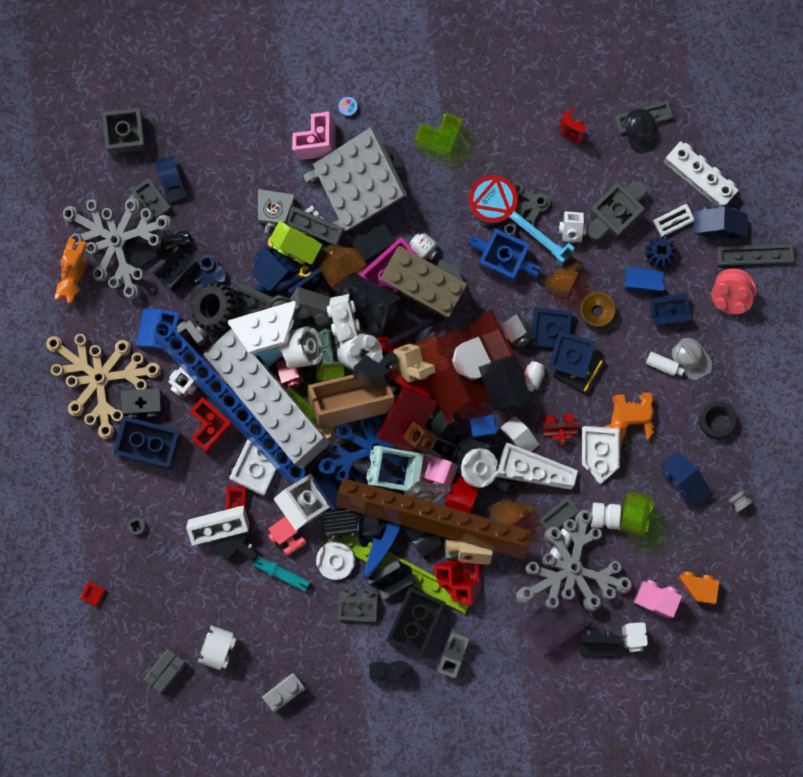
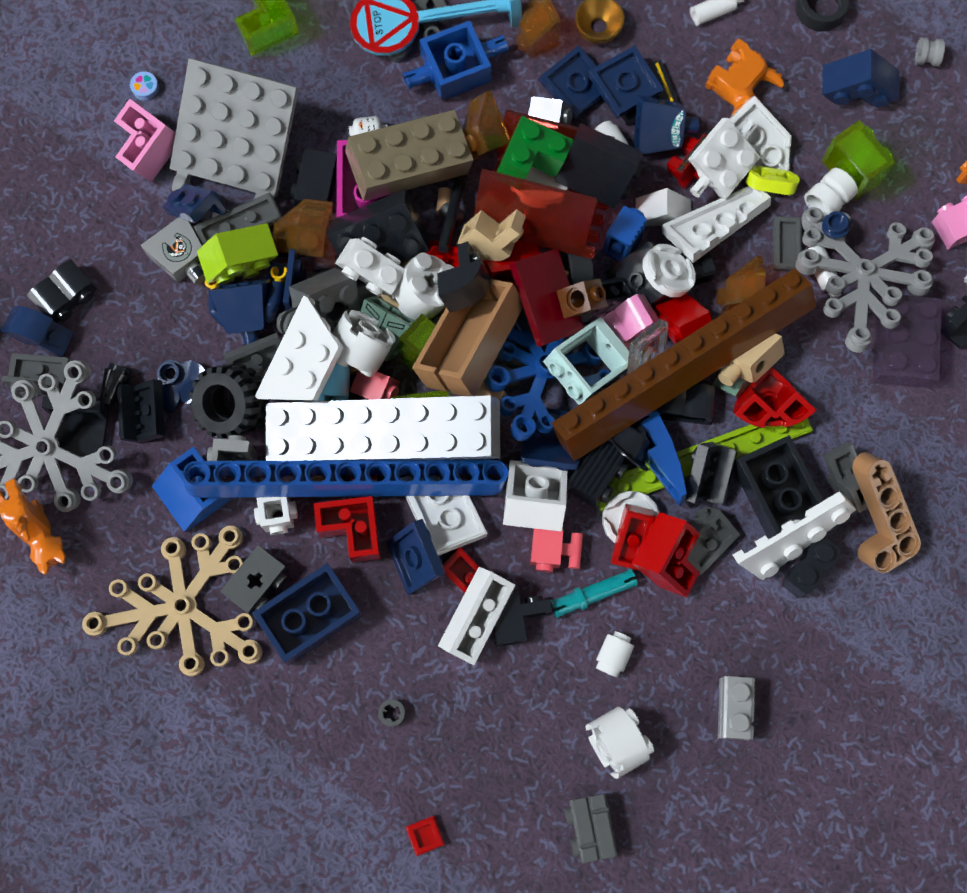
camera: 50 degrees left, 5 degrees down
none -> black brick [27,259,97,323]
none -> dark blue bracket [162,184,227,223]
none -> dark blue plate [386,519,445,595]
none -> arm [436,187,464,225]
none -> clear orange slope [462,90,511,162]
none -> green brick [495,116,573,189]
none -> white brick [596,631,634,678]
none -> red slope [610,504,655,570]
none -> red brick [632,512,700,598]
none -> dark blue torso [633,95,699,154]
none -> white plate [688,118,760,198]
none -> white wing [733,491,857,581]
none -> neon yellow beam [746,166,800,195]
none -> dark blue plate [822,211,851,239]
none -> medium nougat beam [852,452,921,573]

